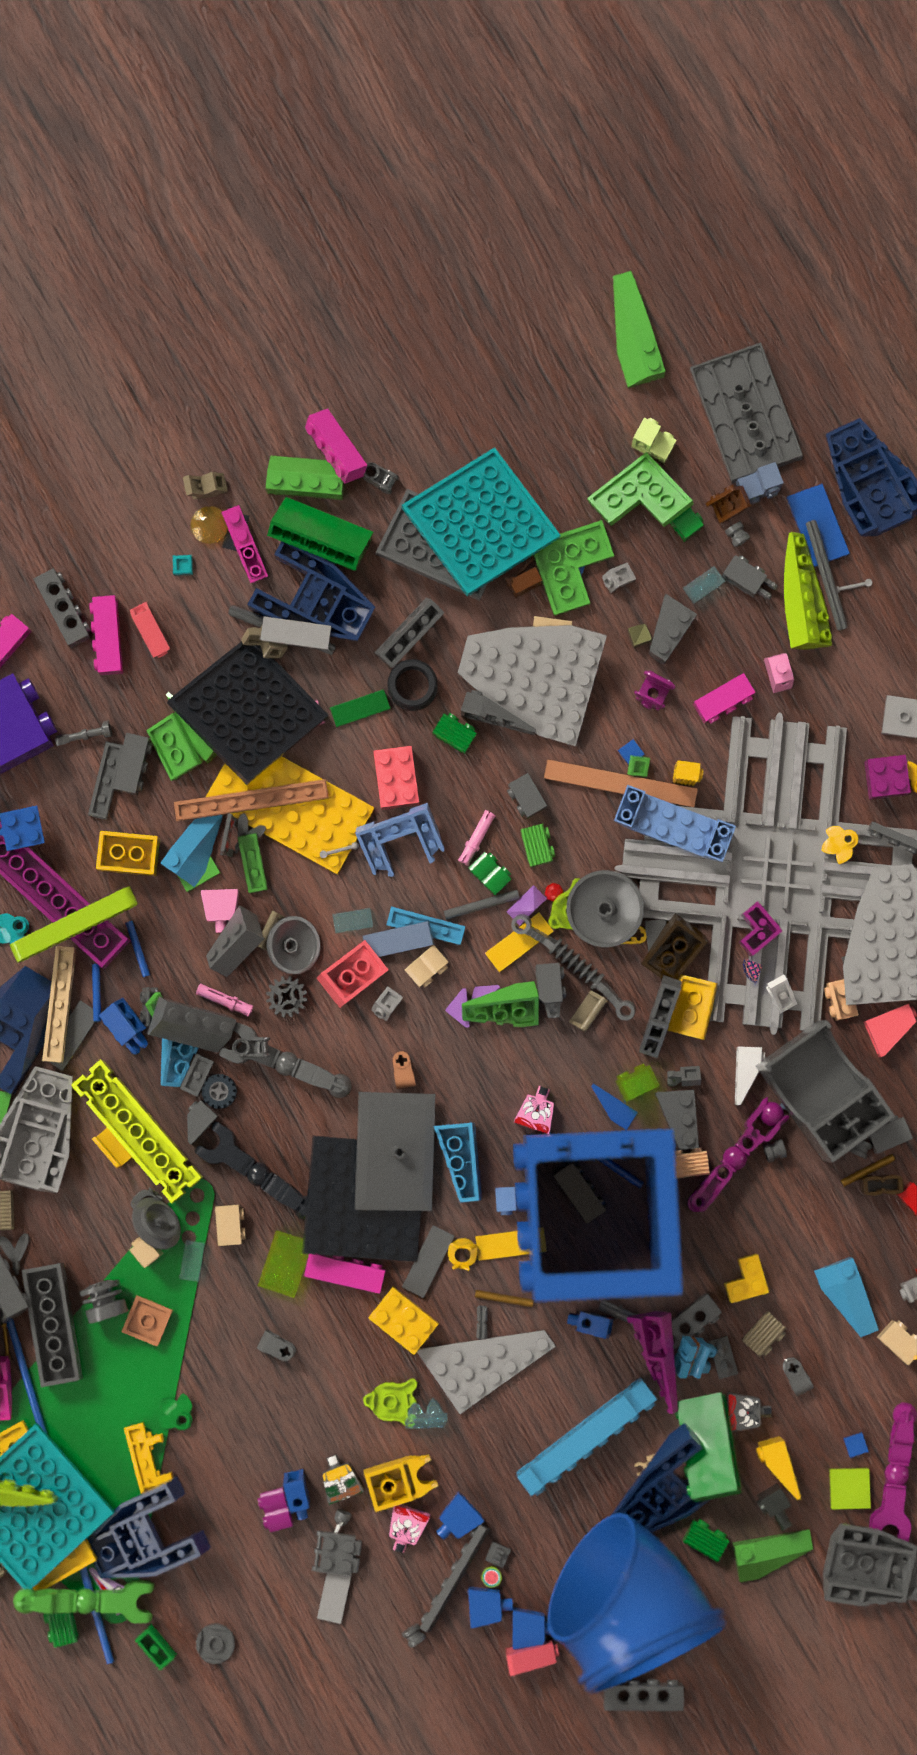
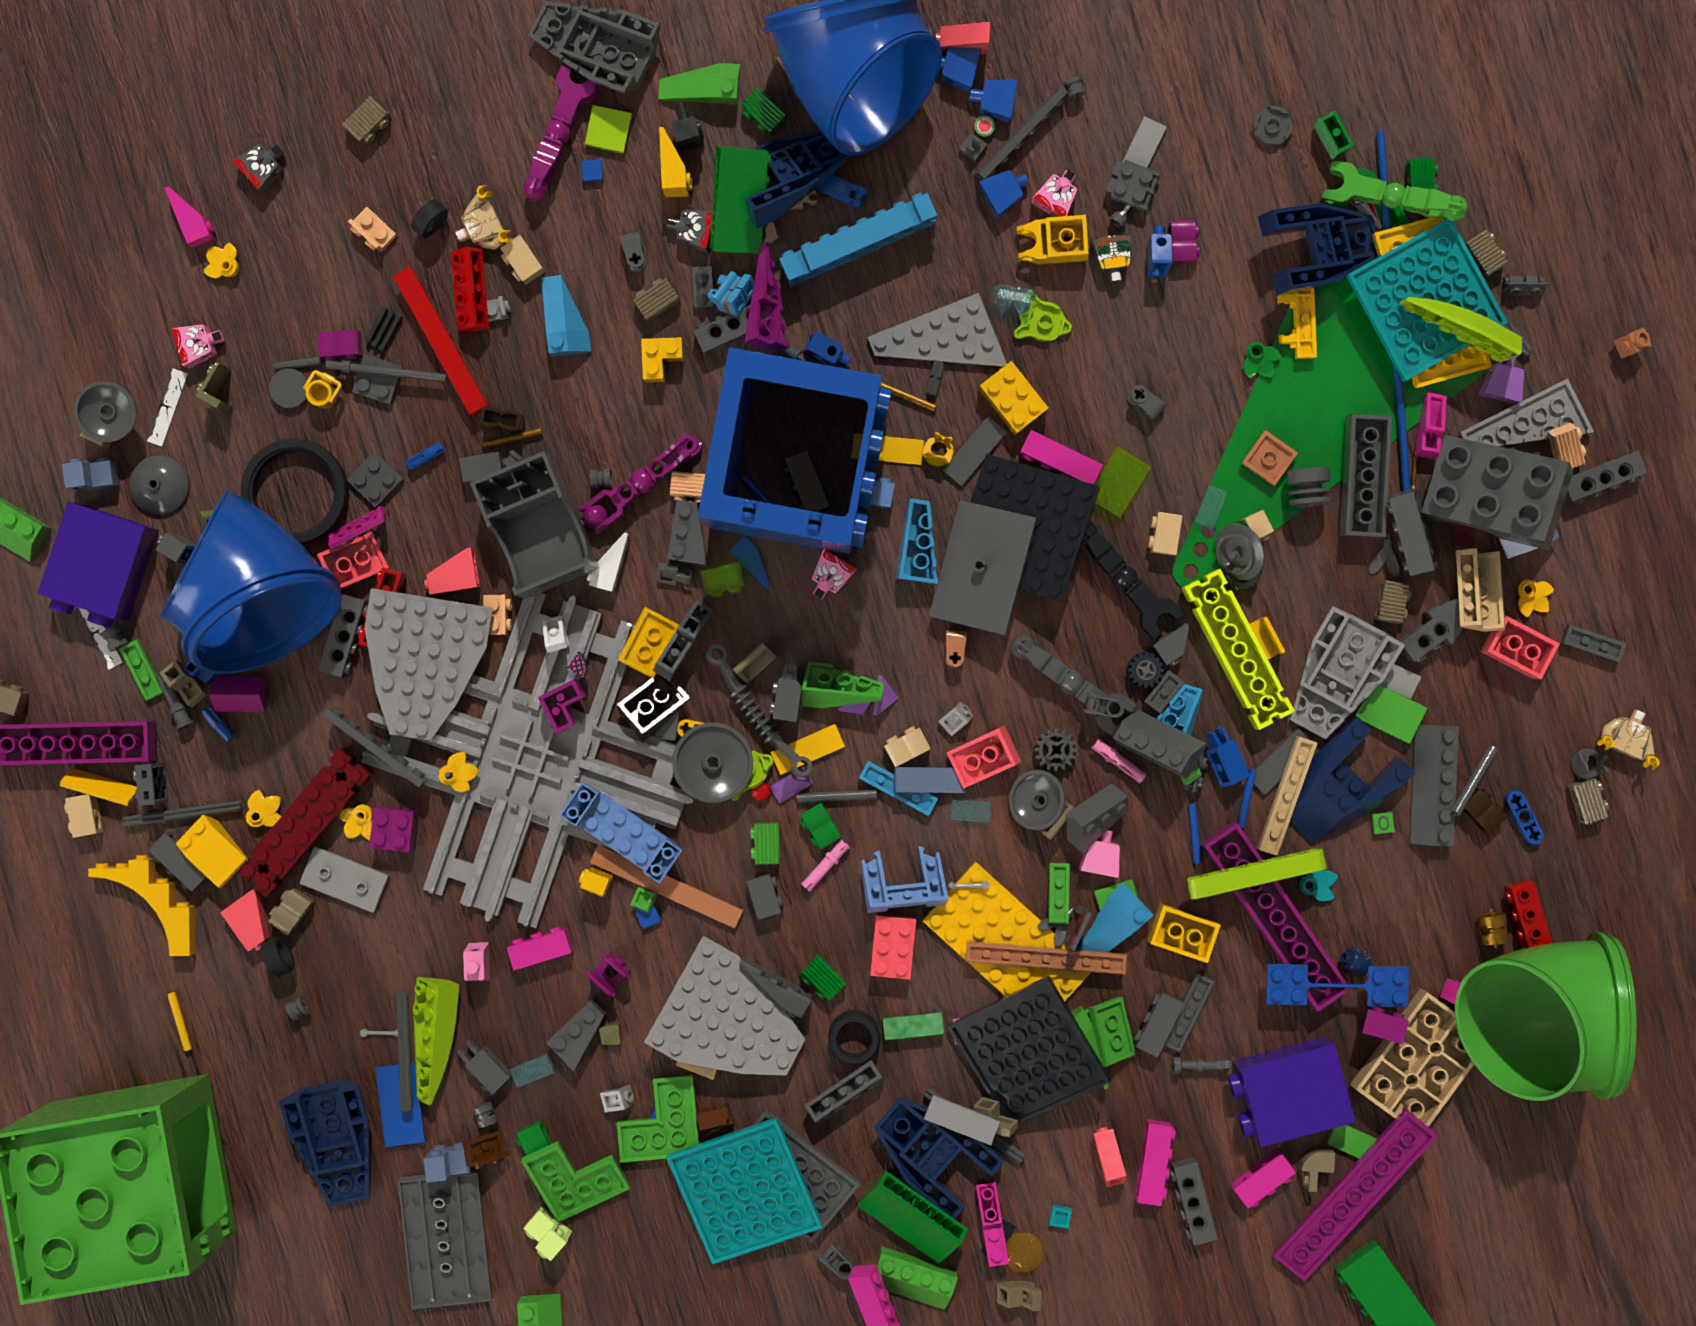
camera: 170 degrees left, 5 degrees up
none -> blue plate [815,175,868,210]

